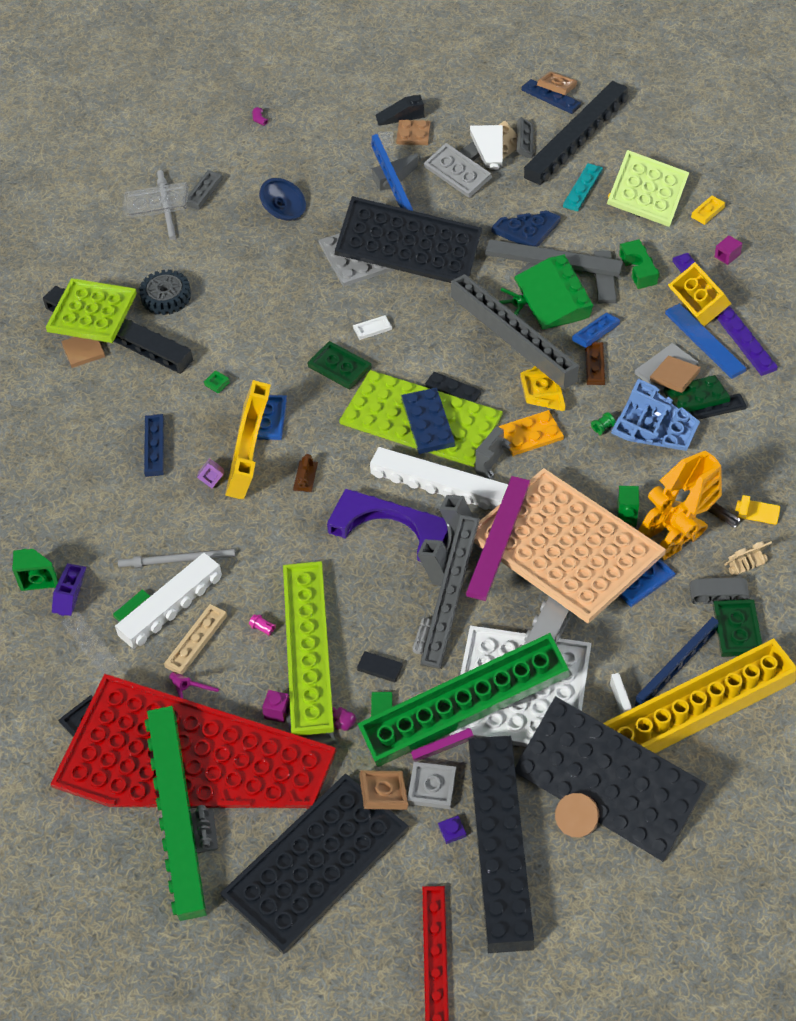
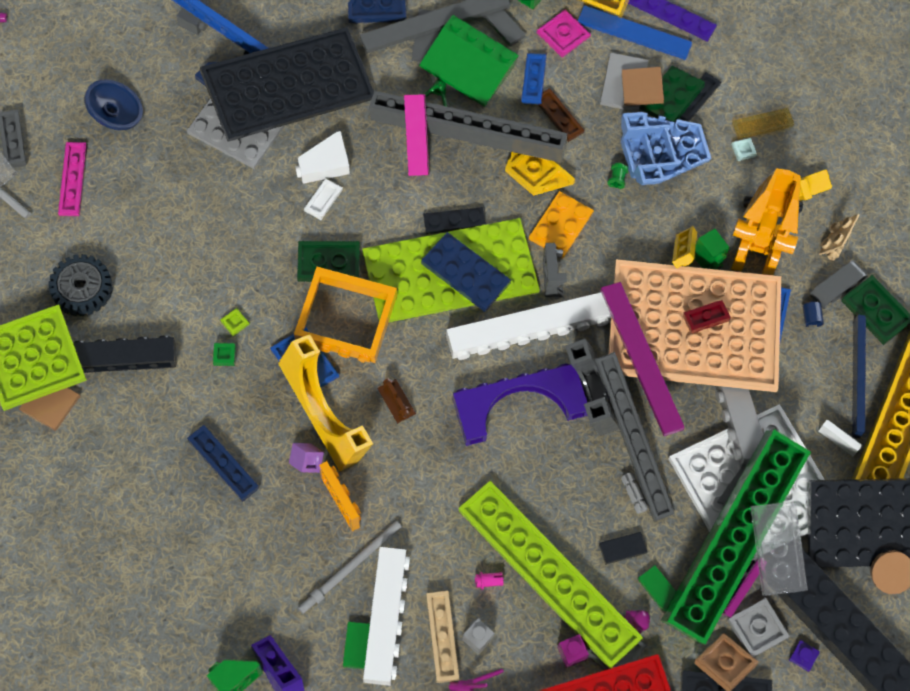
camera: 45 degrees left, 15 degrees up
none -> dark pink tile [58,142,87,216]
none -> lime tile [220,308,250,336]
none -> light orange window [294,267,397,363]
none -> white slope [295,131,350,183]
none -> light orange plate [319,461,361,532]
none -> dark pink tile [404,94,430,176]
none -> light grey brick [462,618,495,655]
none -> dark pink tile [537,10,591,58]
none -> yellow plate [672,226,697,269]
none -> dark red plate [683,300,731,334]
none -> light aqua tile [731,138,757,161]
none -> clear yellow tile [732,108,794,140]
none -> clear tile [751,501,808,596]
none -> dark blue beam [803,302,824,327]

